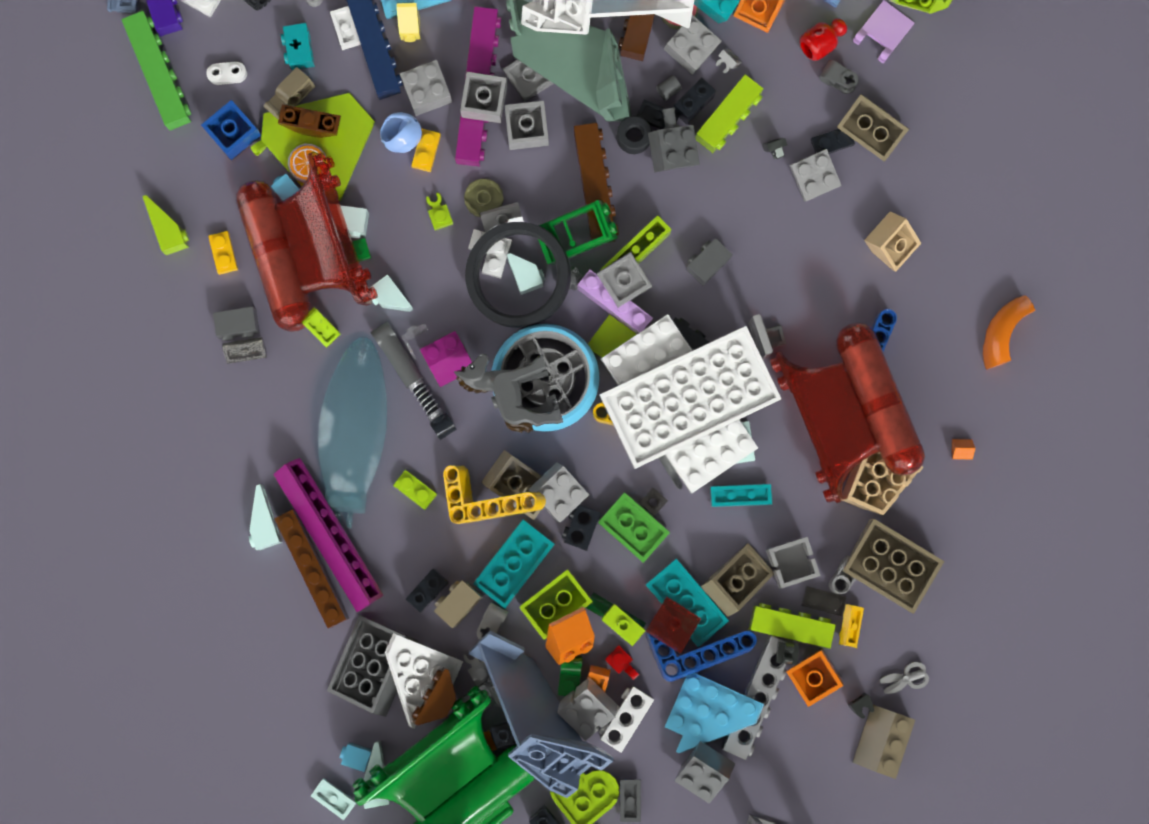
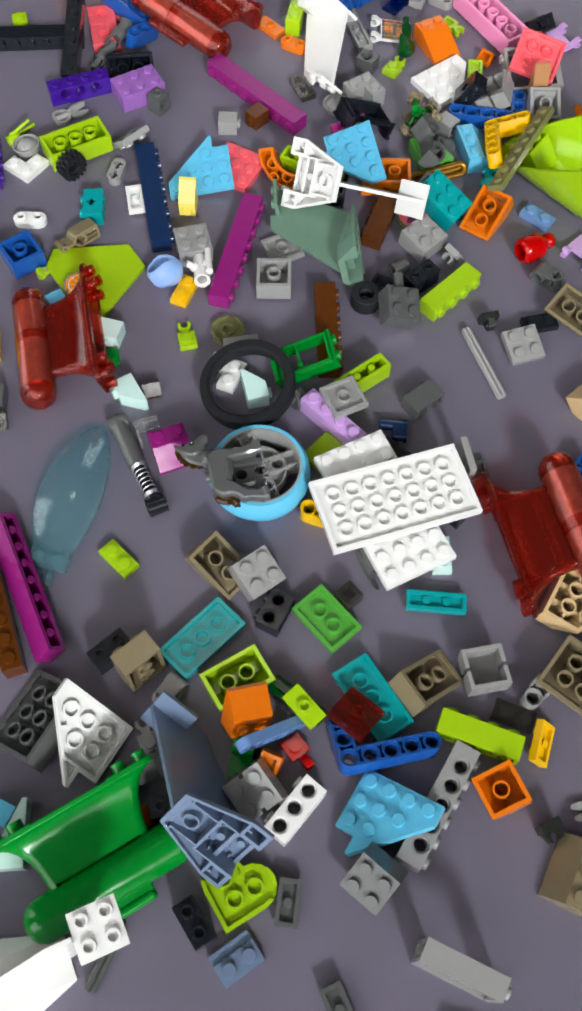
camera: 10 degrees right, 20 degrees down
reddish brown slope [278,104,341,138] -> none
lime plate [300,307,341,348] -> none
reddish brown slope [412,667,456,726] -> none
yellow beam [443,465,546,524] -> none
light grey brick [460,72,507,123] -> none
pearl dark grey tile [776,642,799,665] -> none
none -> slope [141,380,162,399]
none -> white pin [185,247,215,288]
none -> medium blue beam [235,715,305,754]
none -> dark blue piece [379,419,408,443]
none -> light grey axle [461,326,507,400]

